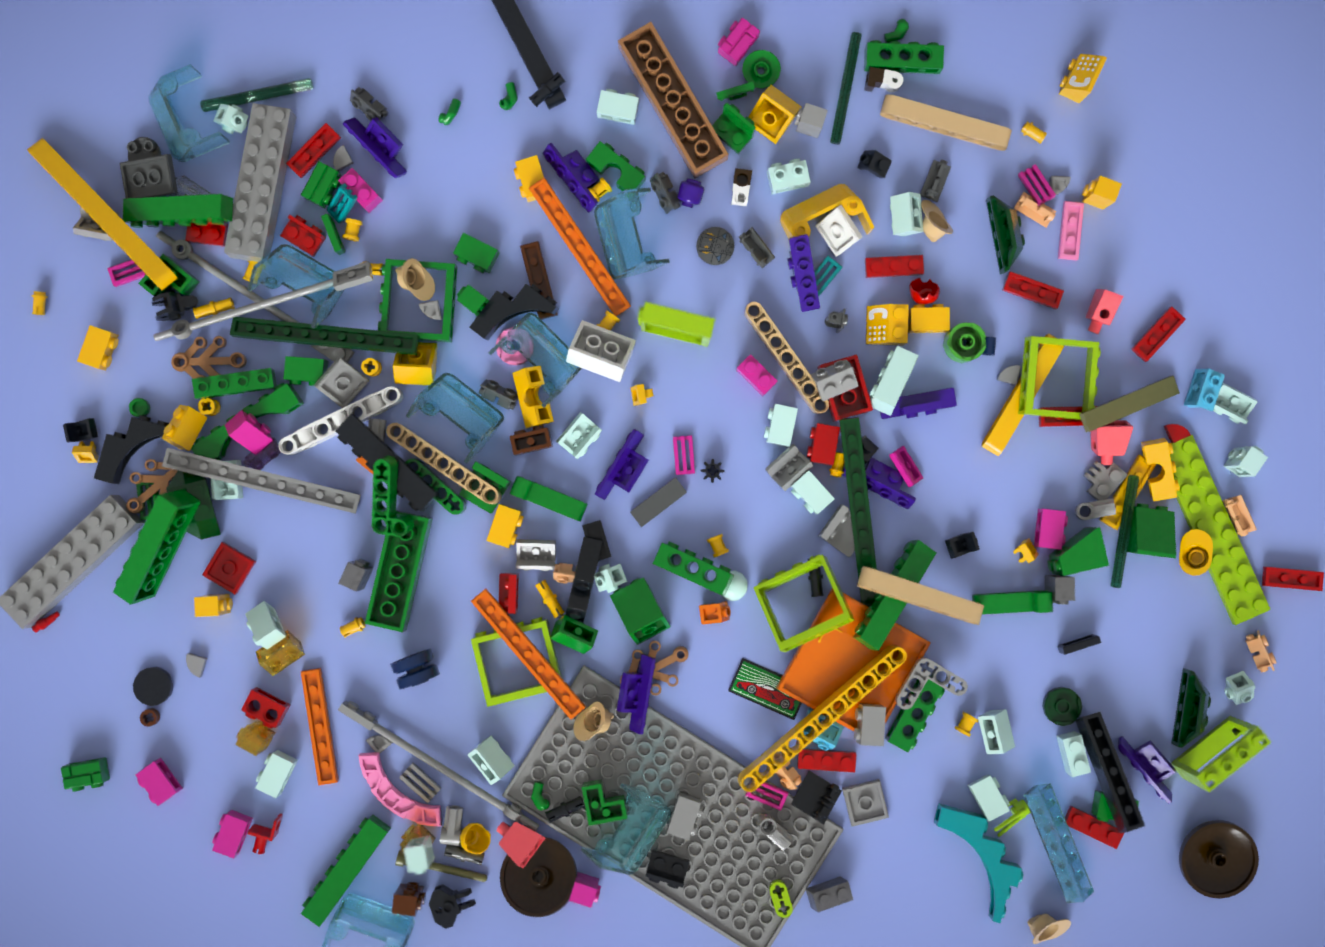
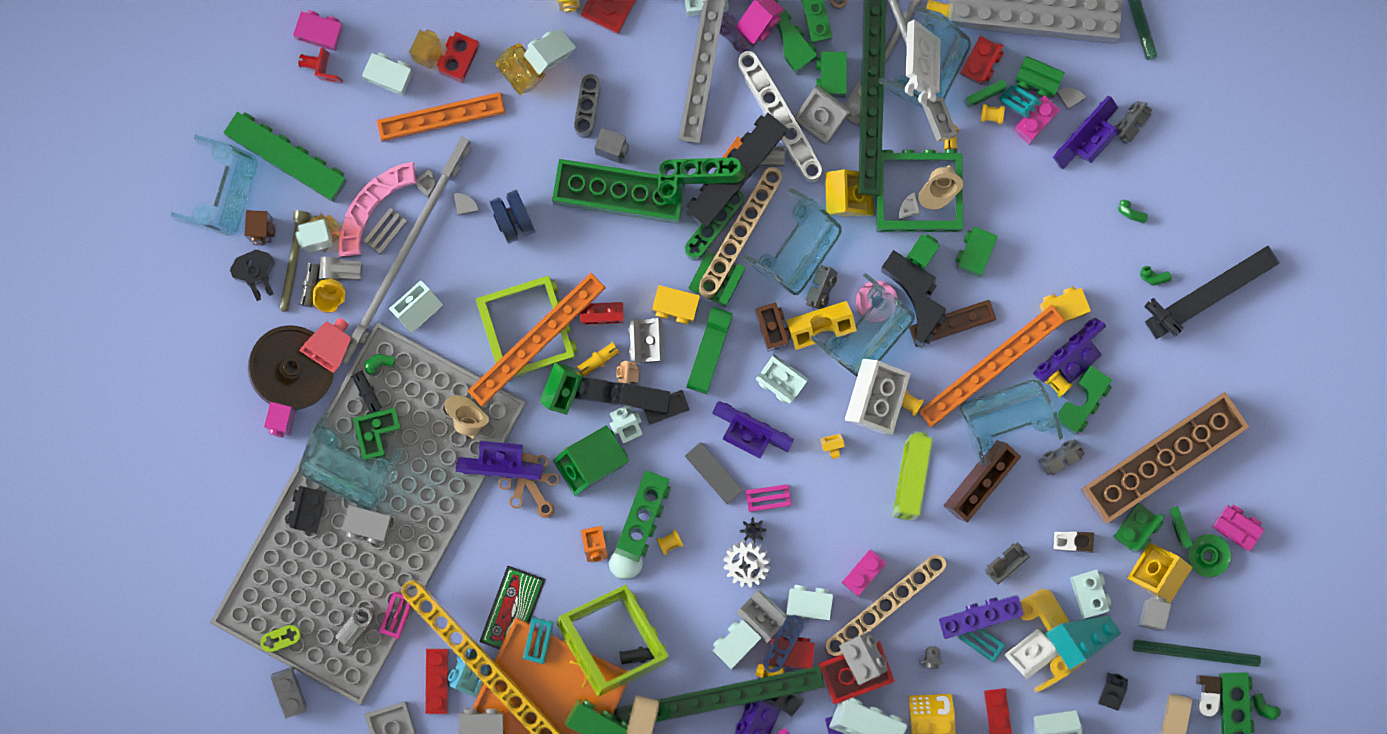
camera: 90 degrees right, 5 degrees down
red plate [286,123,341,178] -> none
yellow pin [340,617,366,638] -> none
yellow bush [361,358,382,377] -> none
light aqua brick [597,89,639,125] -> none
dark purple head [677,178,704,208] -> none
dark grey dish [696,227,734,265] -> none
light nougat hinge [774,751,802,790] -> none
black hinge [791,770,842,825] -> none
light grey bracket [818,504,855,557] -> none
none -> light grey tile [454,193,479,215]
none -> teal tile [523,616,554,664]
none -> dark grey beam [574,74,600,138]
none -> white gear [724,540,771,588]
none -> dark blue beam [763,615,804,673]
none -> white tile [905,20,941,106]
none -> reddish brown brick [943,440,1021,523]
none -> teal wedge [1045,616,1122,670]

